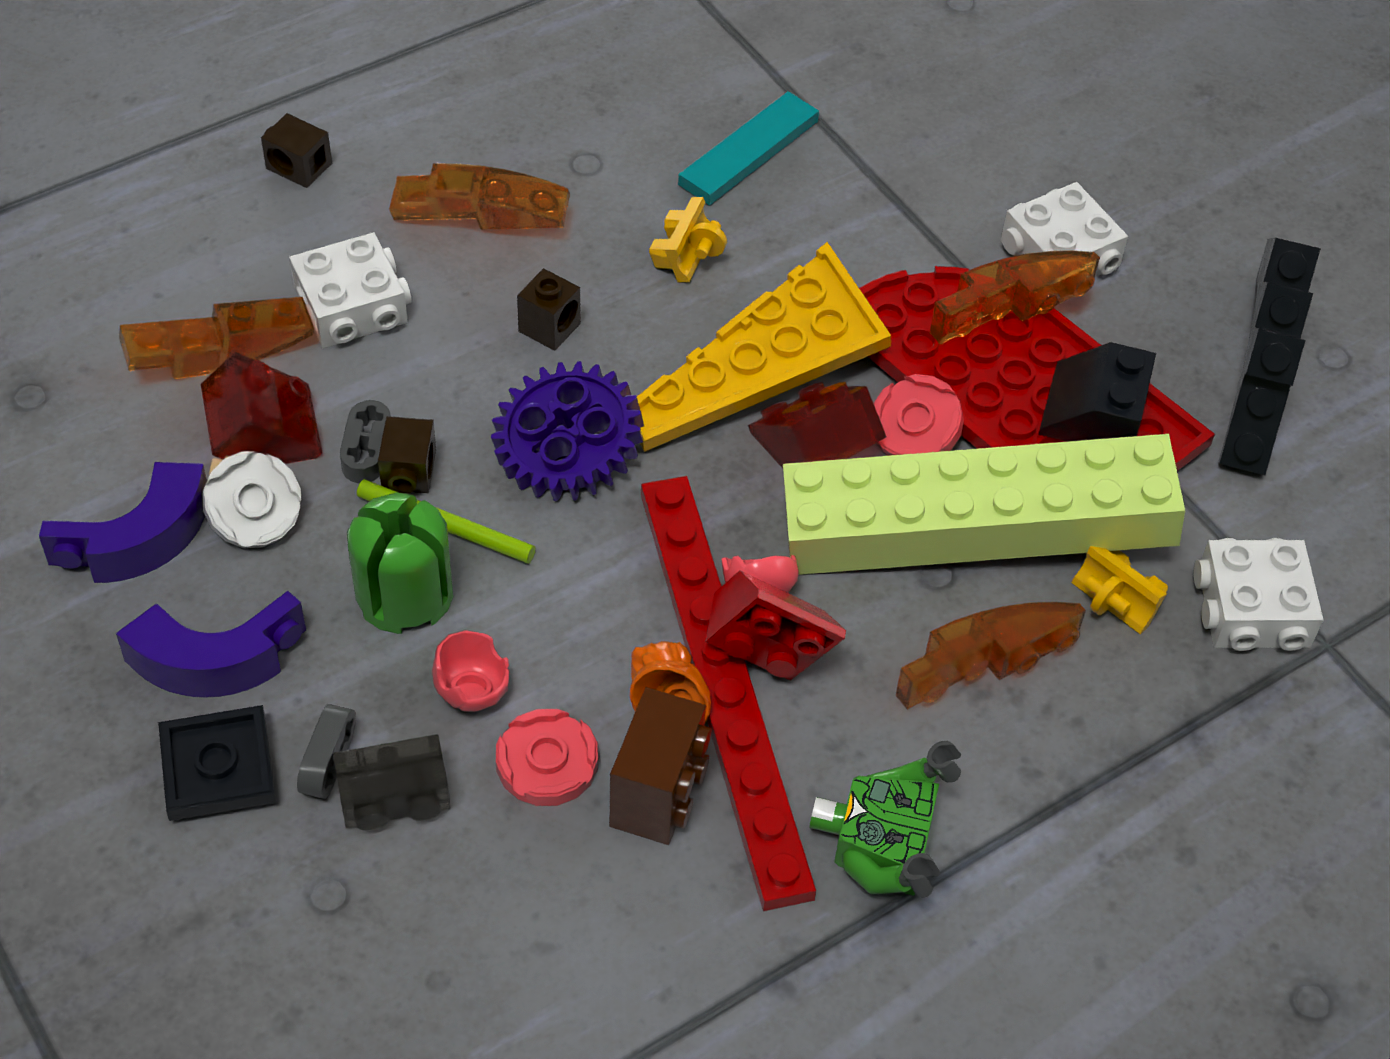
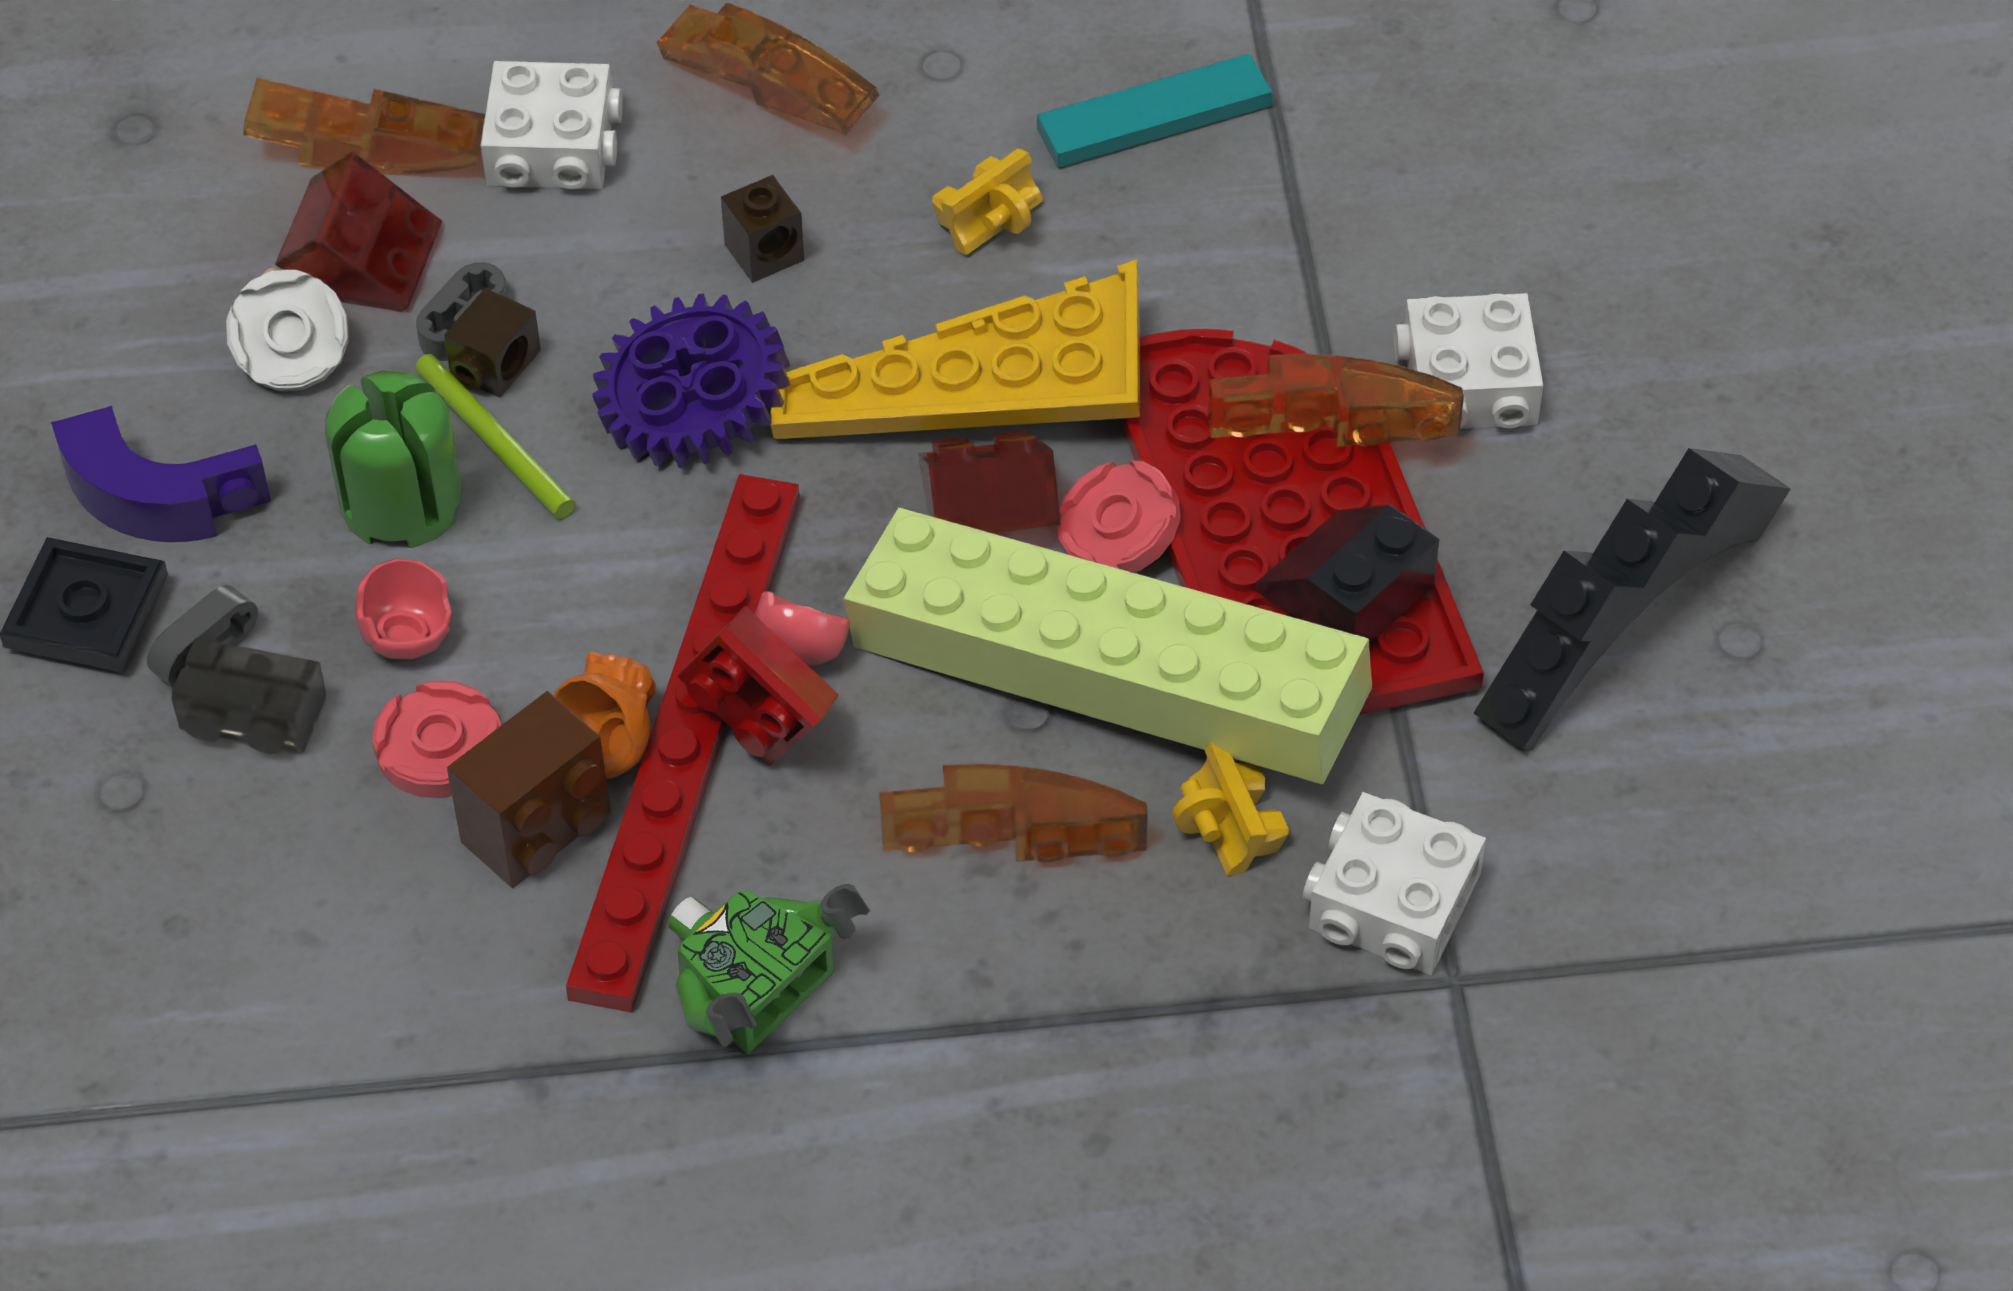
camera: 30 degrees right, 0 degrees up
dark purple arch [39,462,207,583] -> none

